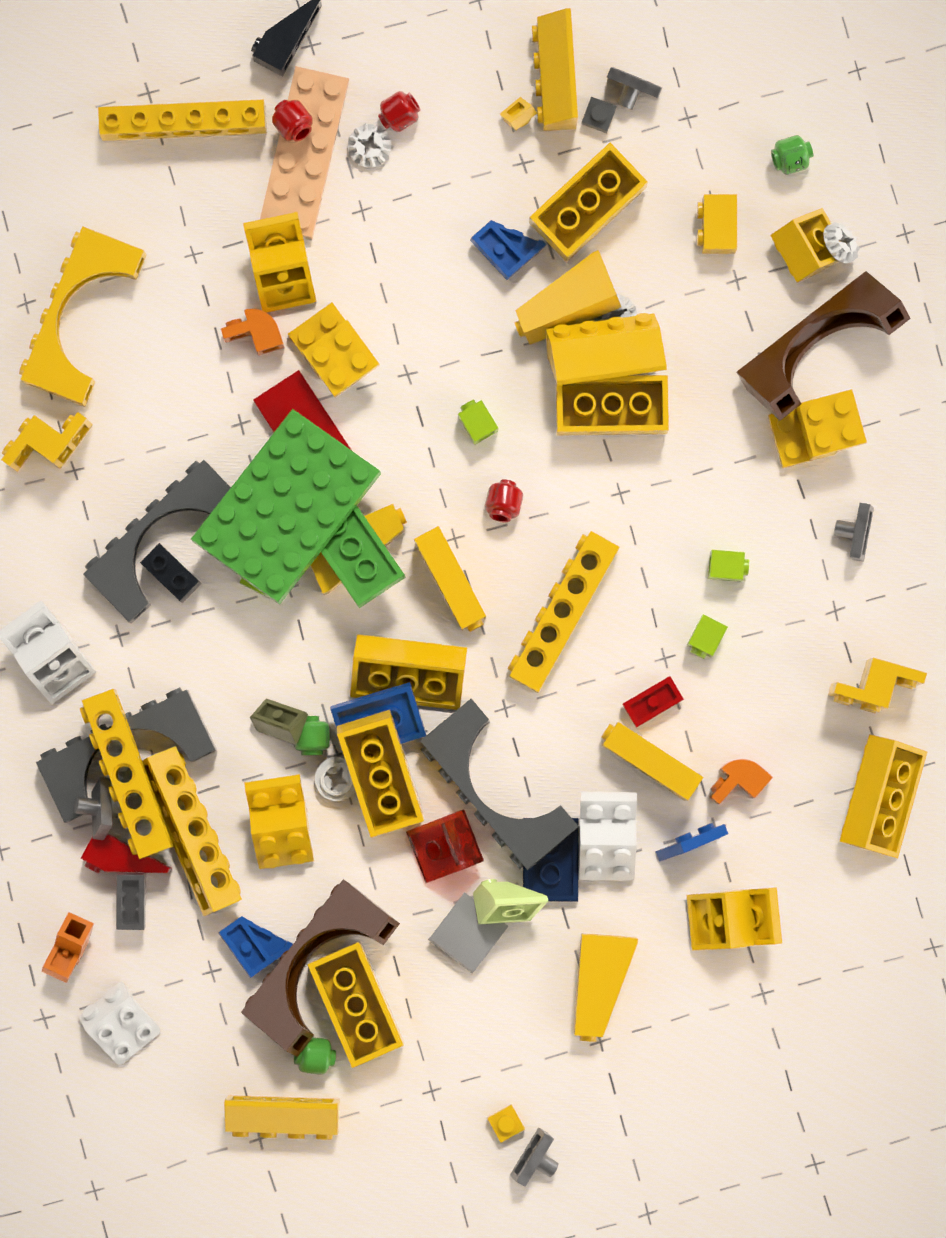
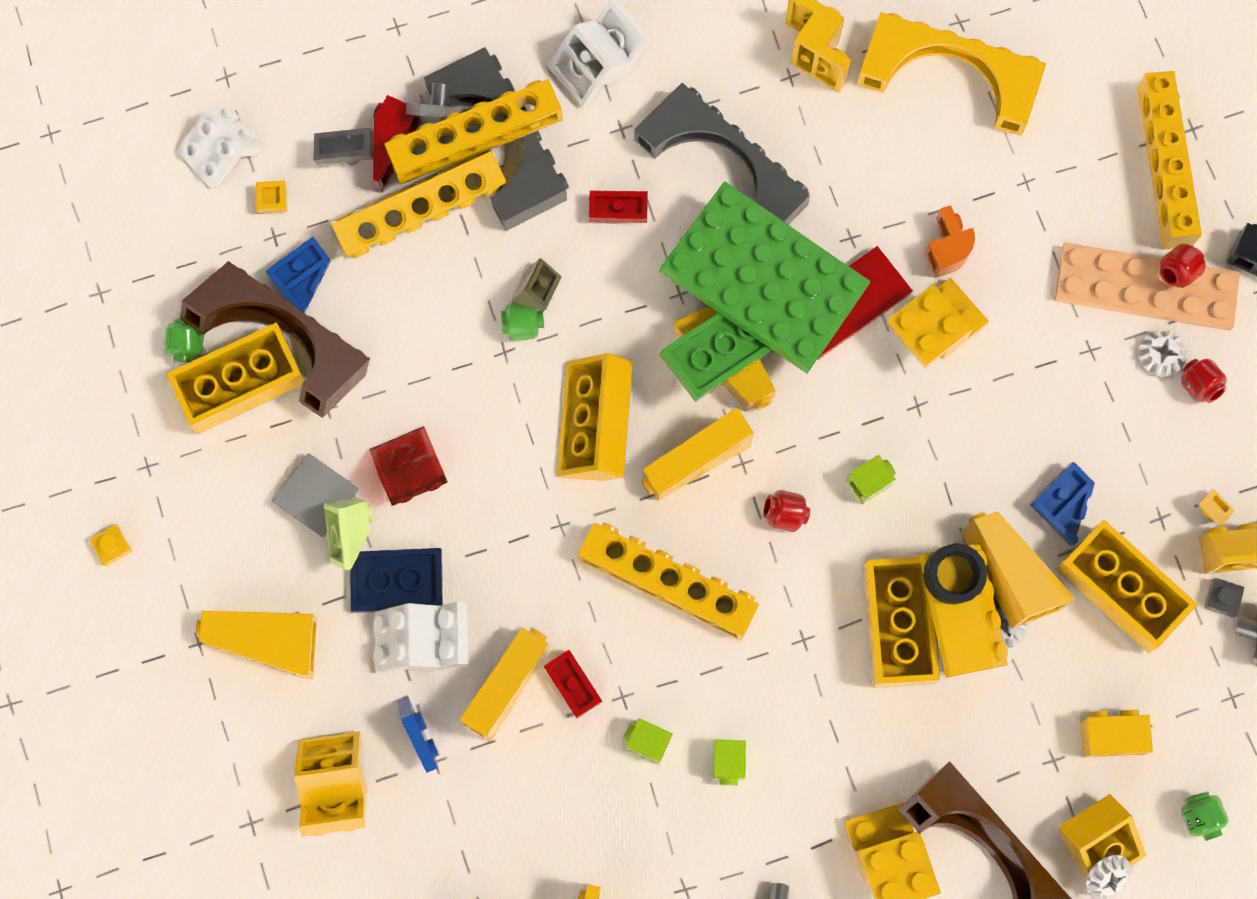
camera: 90 degrees right, 10 degrees down
orange brick [41,912,94,983] -> none
black brick [140,543,202,603] -> none
yellow slope [224,1095,340,1140] -> none
yellow bracket [243,212,317,313] -> none
yellow bracket [244,774,314,869] -> none
white gear [315,757,355,801] -> none
blue plate [330,682,426,744] -> none
yellow brick [337,710,424,837] -> none
dark grey arch [420,698,579,870] -> none
flat silver tile [510,1127,559,1187] -> none
orange brick [710,759,773,804] -> none
none -> yellow plate [256,180,288,213]
none -> red plate [589,190,648,223]
none -> black tyre [923,543,987,605]

